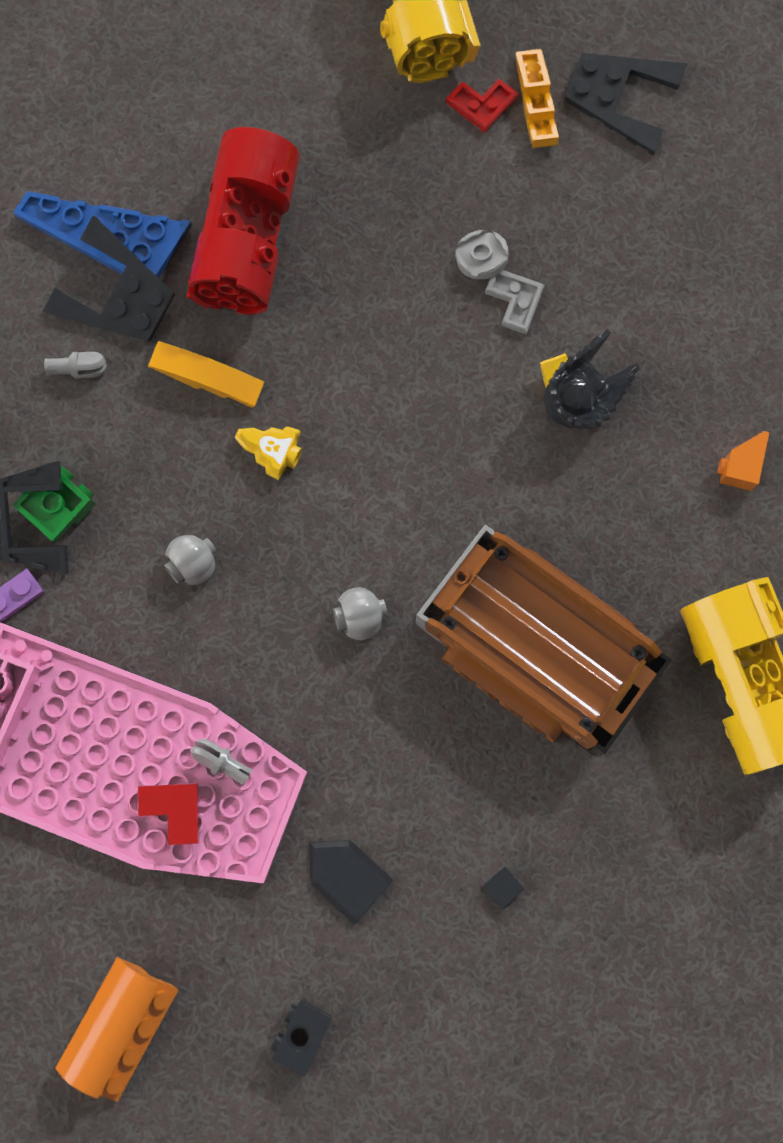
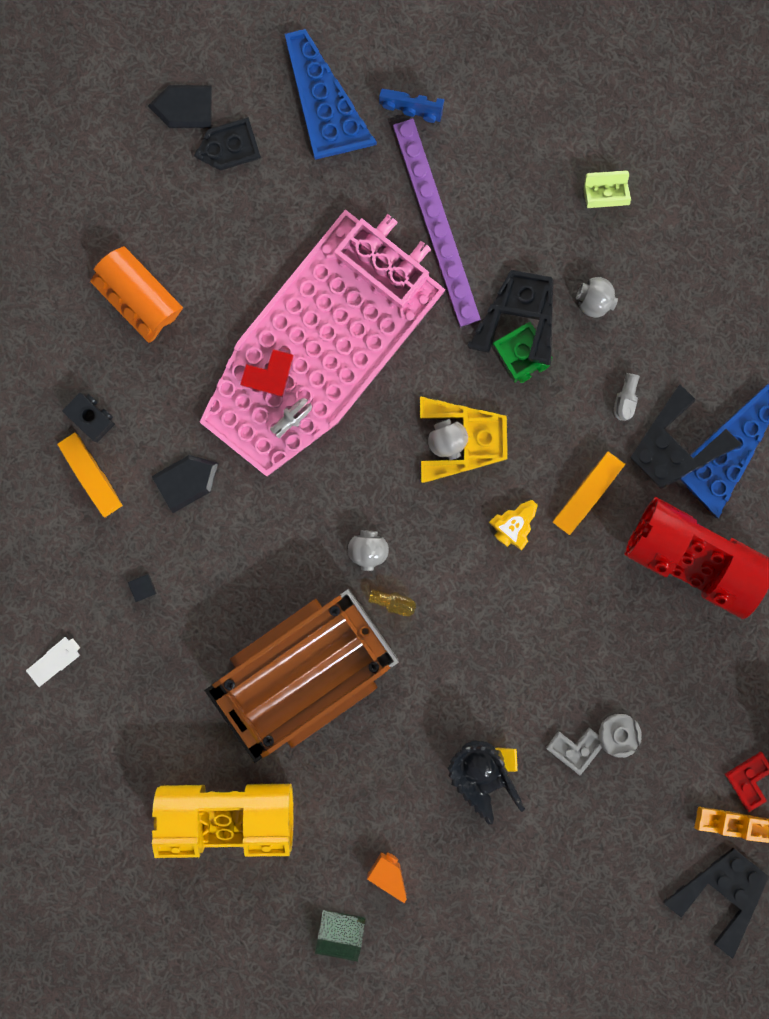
camera: 110 degrees right, 10 degrees up
none -> white piece [26,637,80,687]
none -> light orange slope [57,432,123,518]
none -> clear yellow arm [369,589,416,616]
none -> yellow wing [420,397,507,483]

